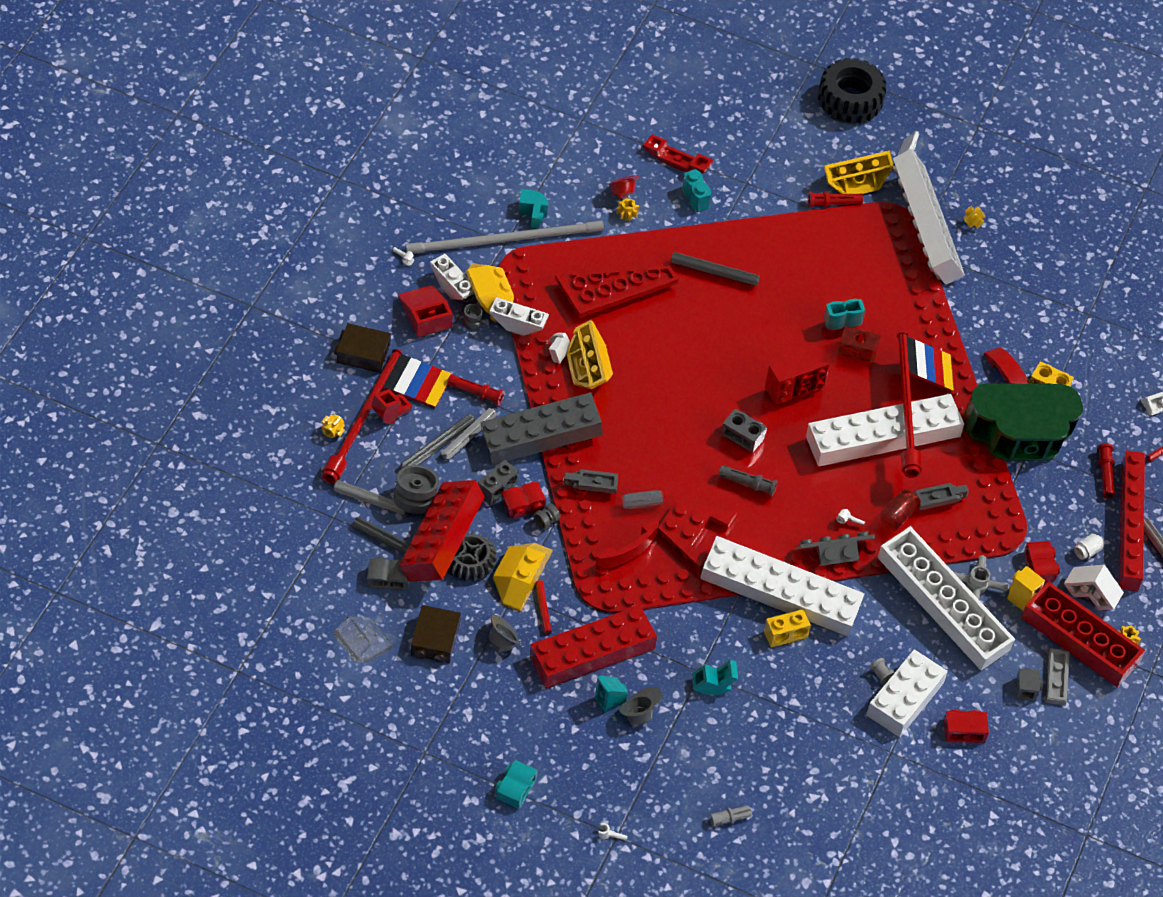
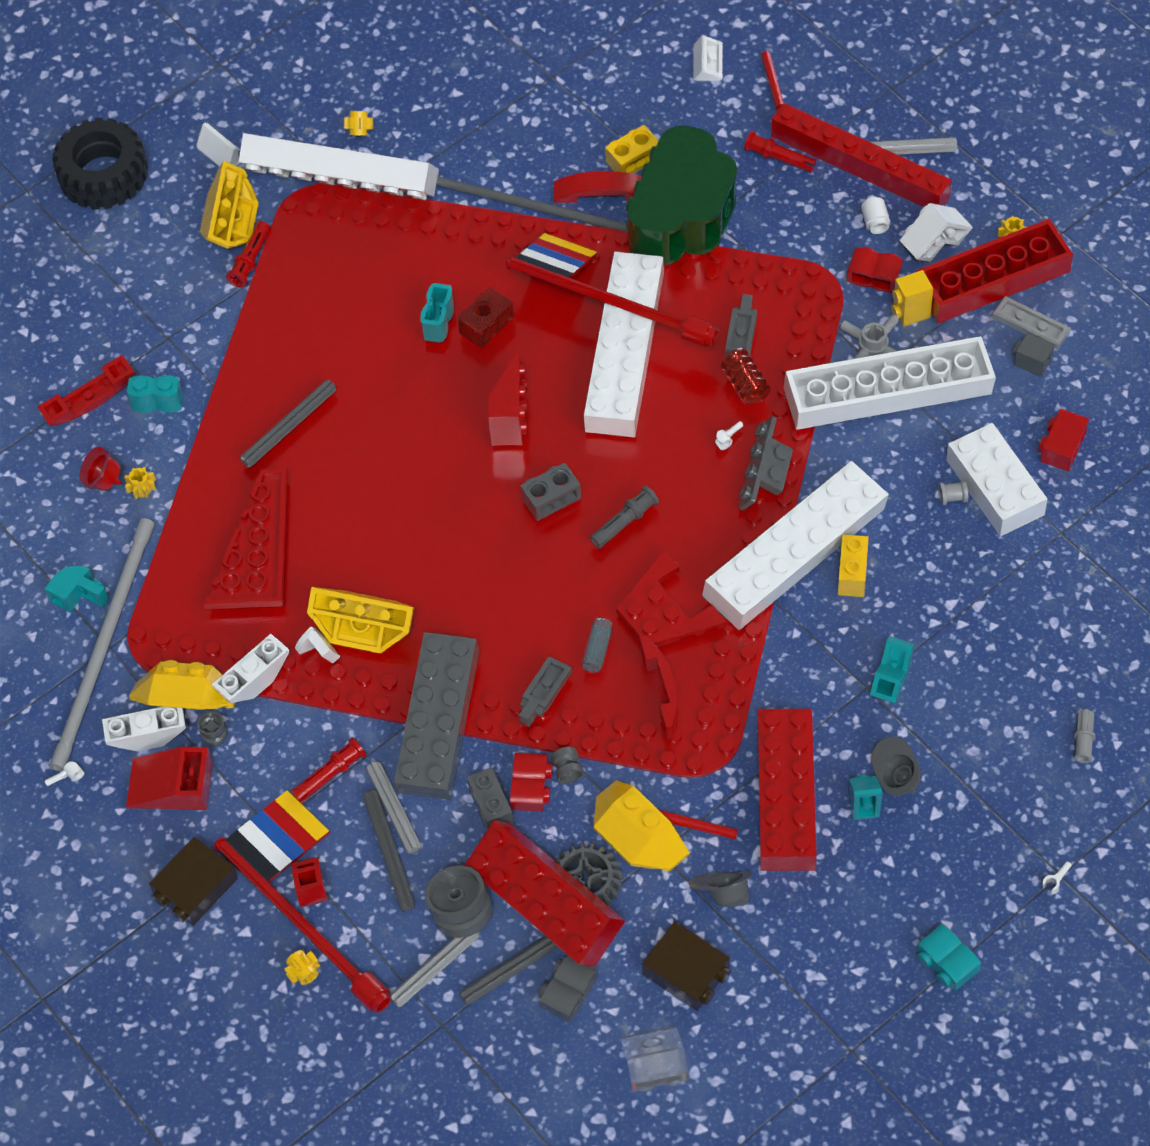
camera: 55 degrees left, 5 degrees up
none -> dark grey piece [436,176,628,232]

